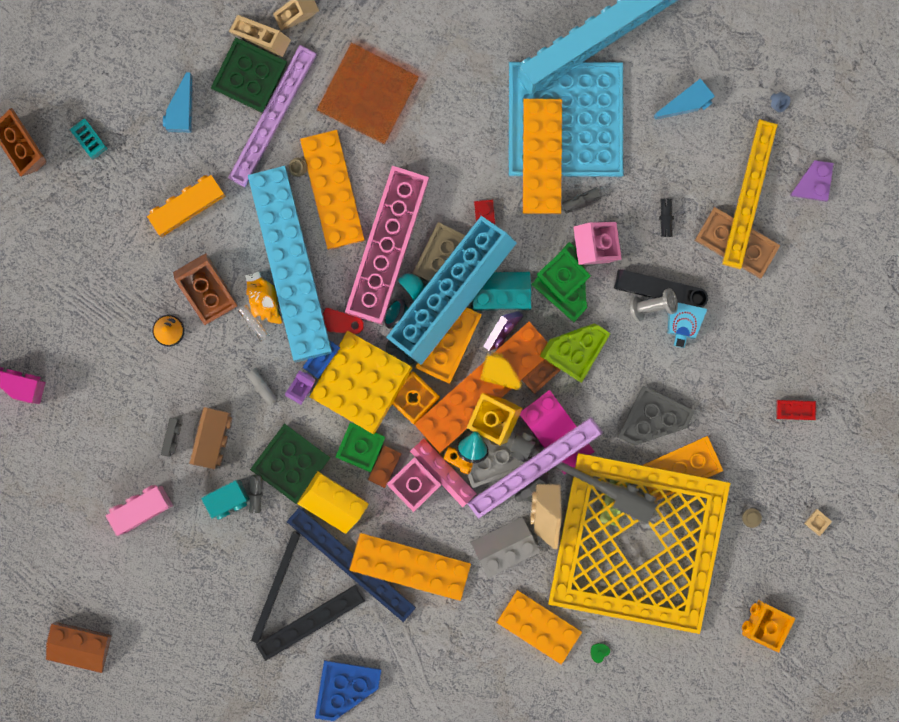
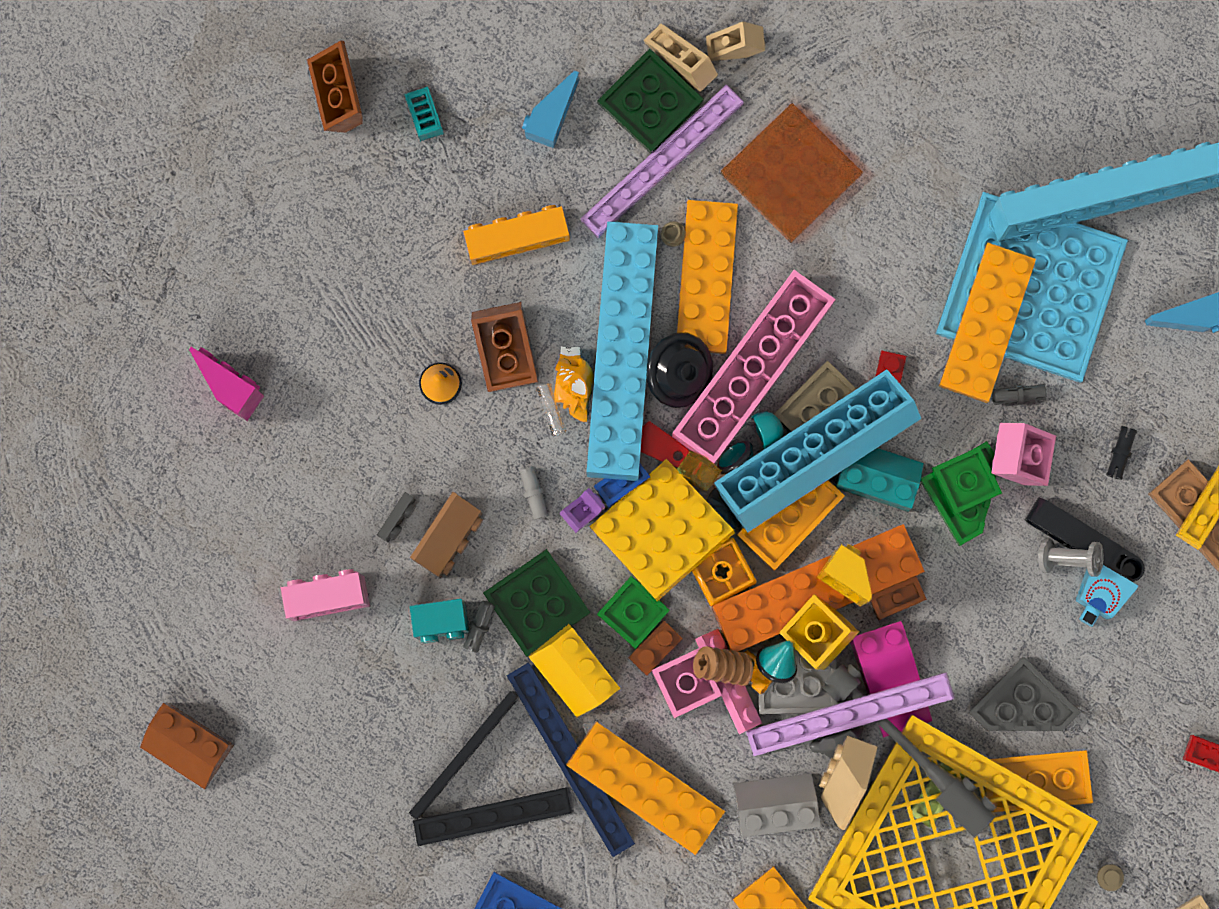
camera: 25 degrees right, 5 degrees down
medium lavender wing [483,311,524,351] -> none
lime plate [540,323,610,383] -> none
none -> black piece [646,332,713,408]
none -> clear yellow brick [676,451,722,491]
none -> medium nougat piece [693,646,753,686]

